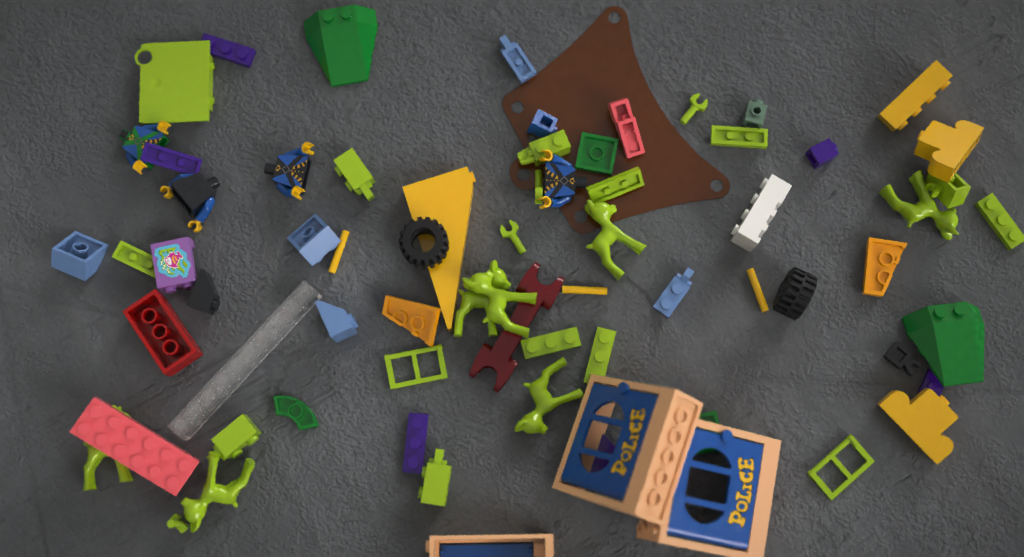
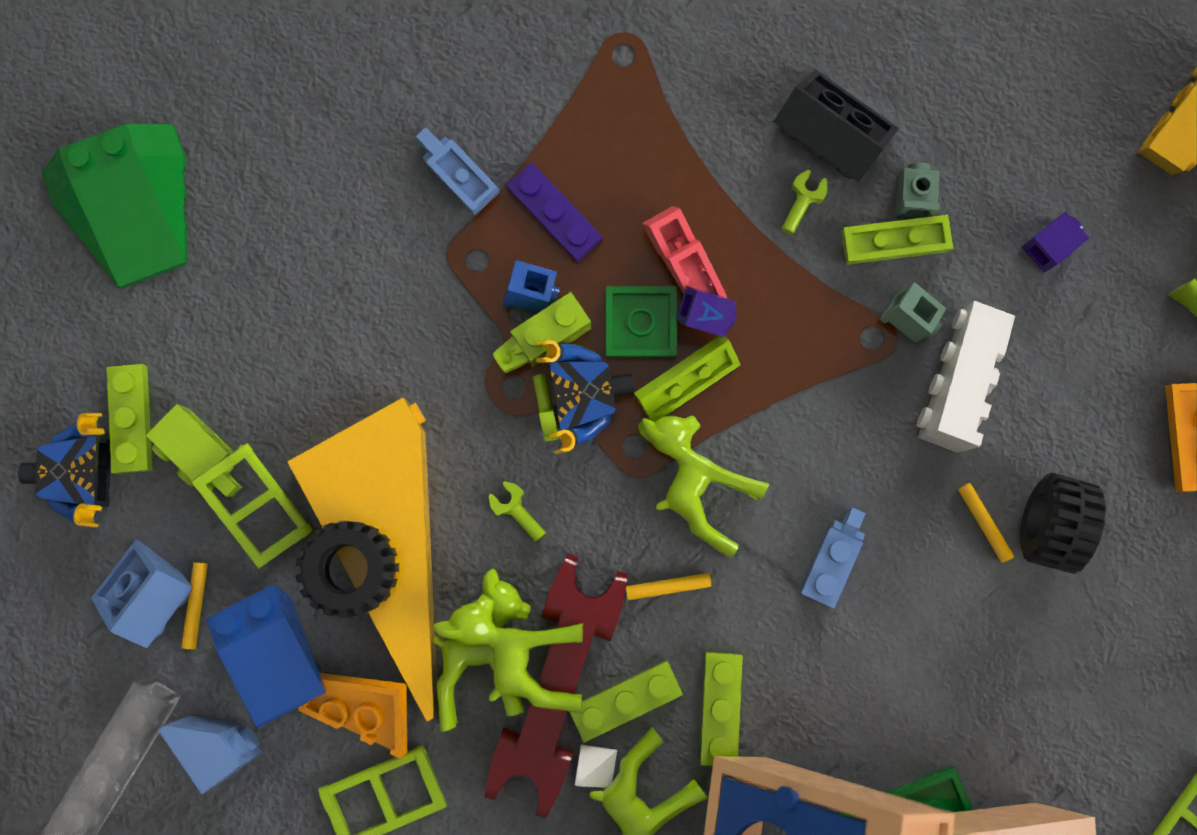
camera: 15 degrees left, 5 degrees up
none -> lime plate [106,364,153,474]
none -> lime window [191,443,313,569]
none -> blue slope [206,584,327,727]
none -> dark purple plate [506,162,603,263]
none -> white slope [575,744,617,788]
none -> dark purple brick [676,286,737,337]
none -> black slope [773,69,899,183]
none -> sand green brick [879,282,947,343]

